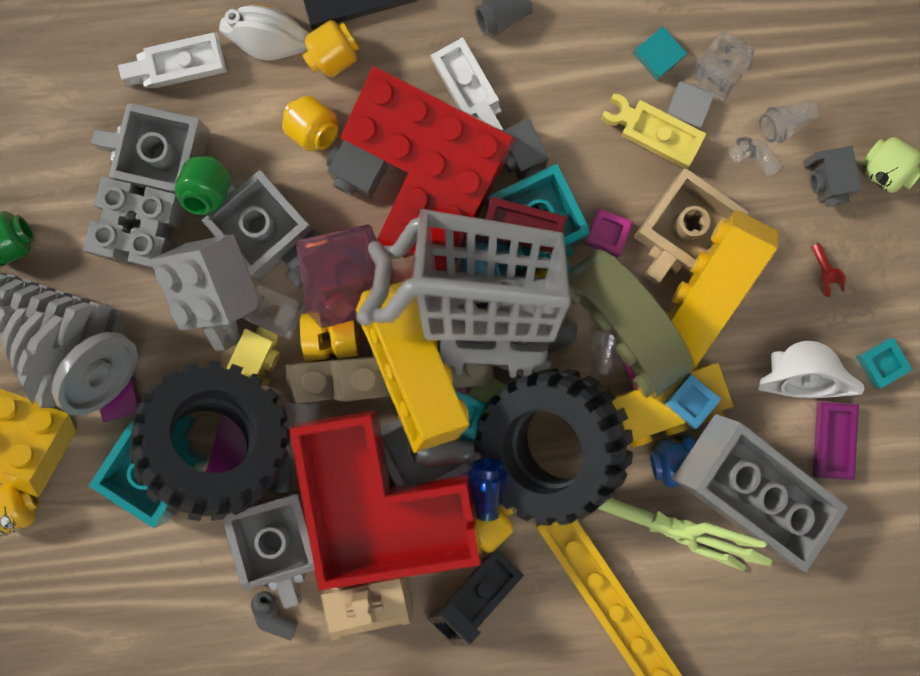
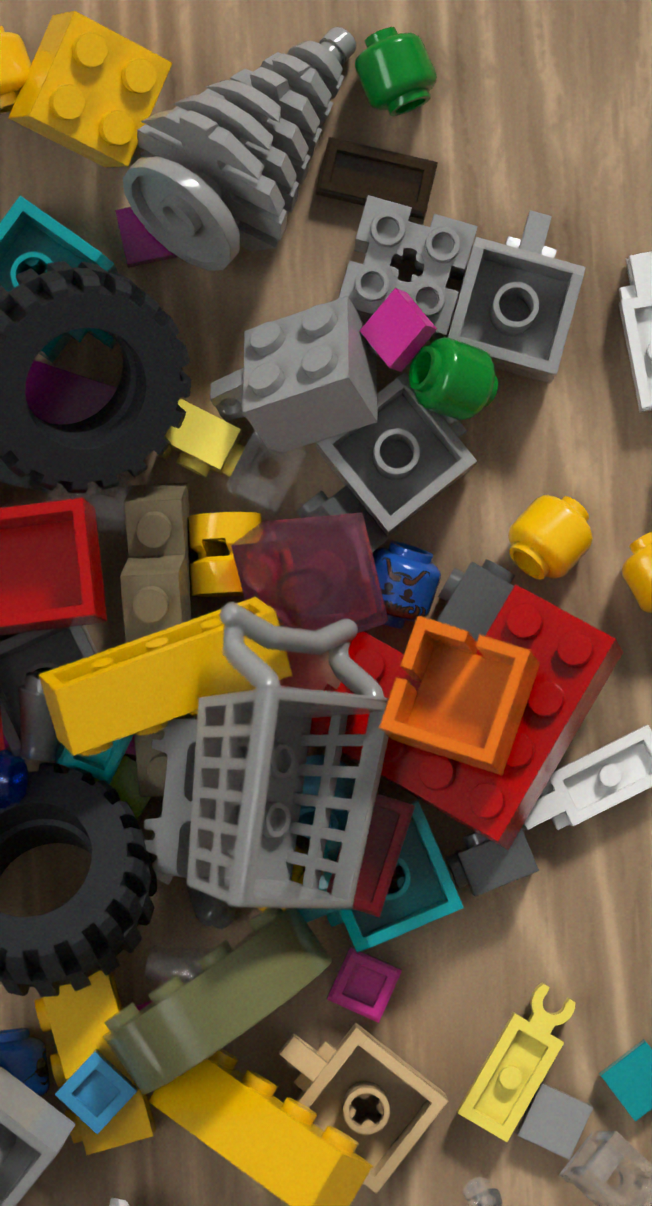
camera: 85 degrees right, 0 degrees up
none -> dark brown tile [316,137,438,220]
none -> blue head [359,541,441,629]
none -> dark pink tile [360,288,437,372]
none -> orange piece [379,616,540,775]

